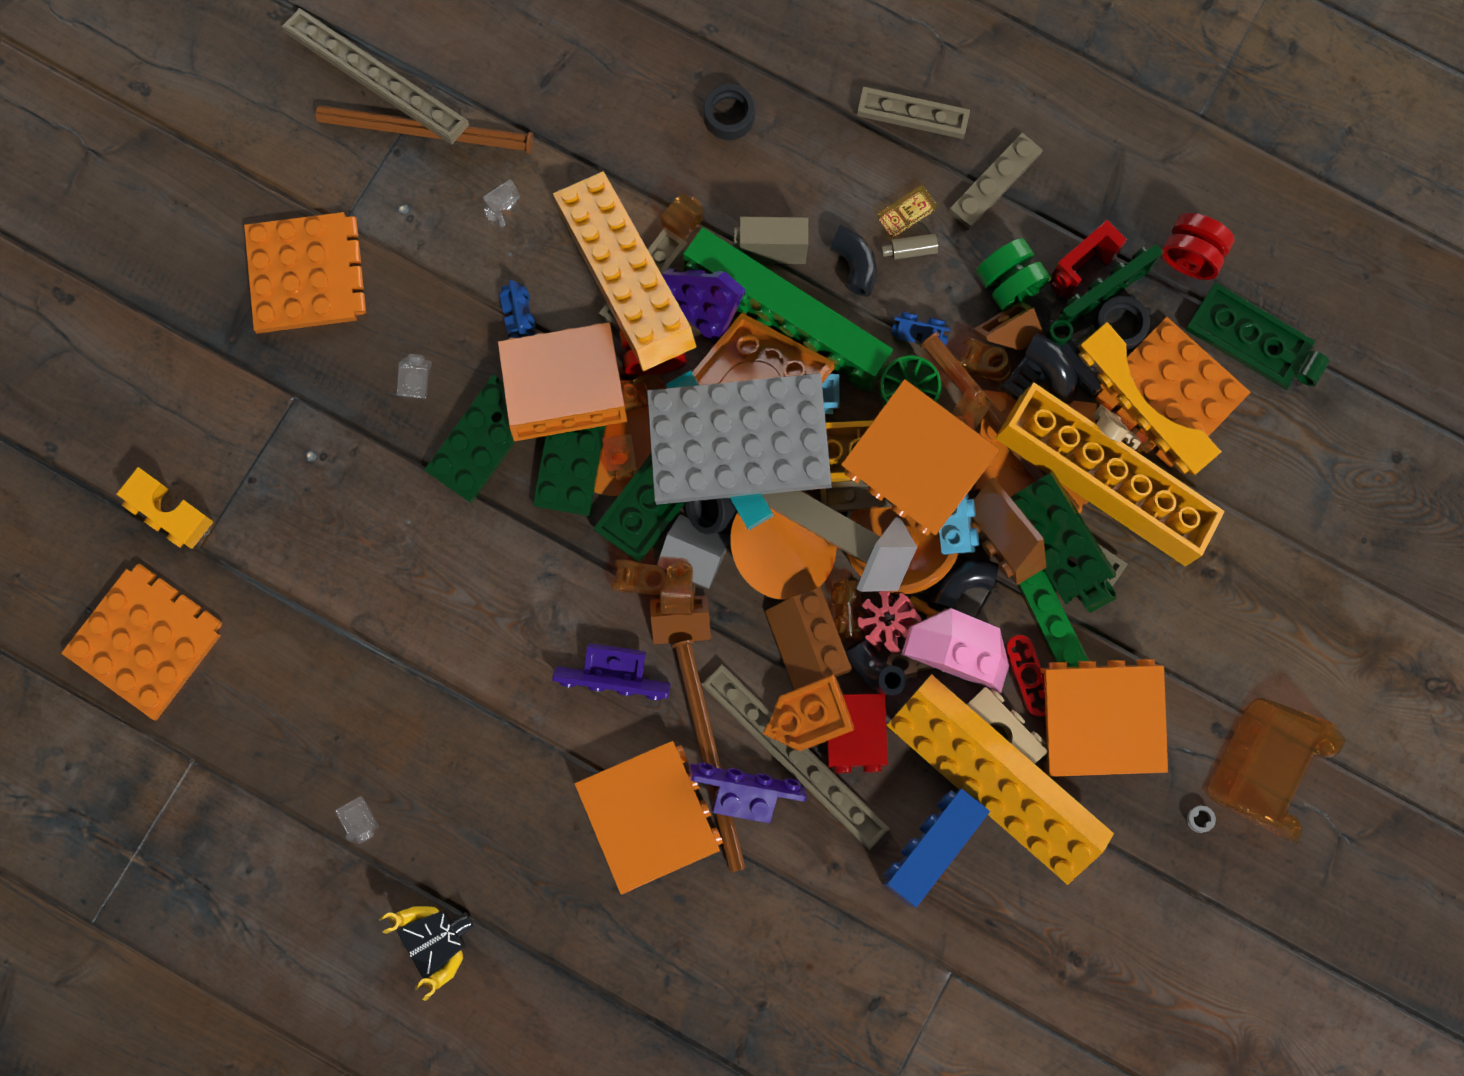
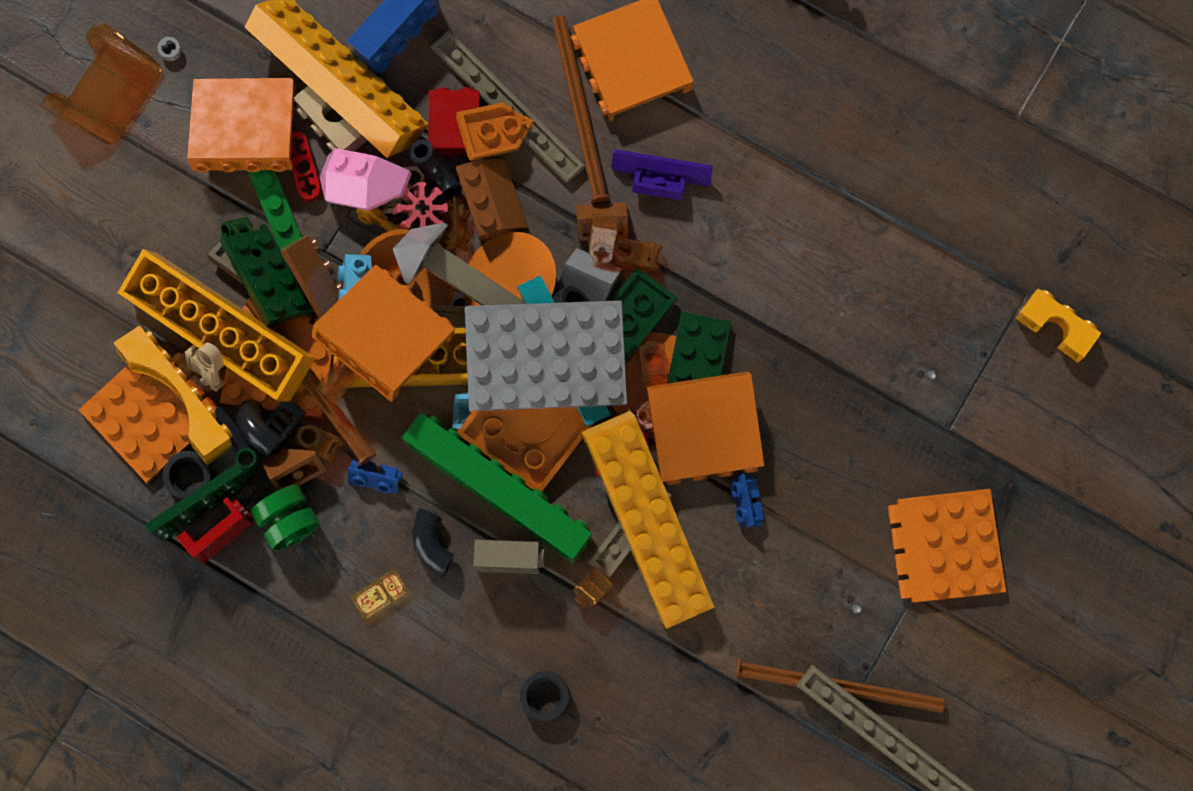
camera: 175 degrees left, 0 degrees up
orange hinge [61,564,222,721] -> none
clear bracket [335,796,379,844] -> none
clear bracket [397,354,432,399] -> none
dark green hinge [424,374,517,504] -> none
clear bracket [483,179,519,228] -> none
dark purple plate [662,269,746,344] -> none
dark purple bracket [689,763,807,823] -> none
dark tan plate [857,87,970,139] -> none
green wheel [880,355,941,408] -> none
dark tan cylinder [881,234,938,260] -> none
black cylinder [928,559,999,610] -> none
dark tan plate [949,133,1043,230] -> none
red wheel [1161,213,1235,280] -> none
dark green hinge [1185,282,1330,391] -> none

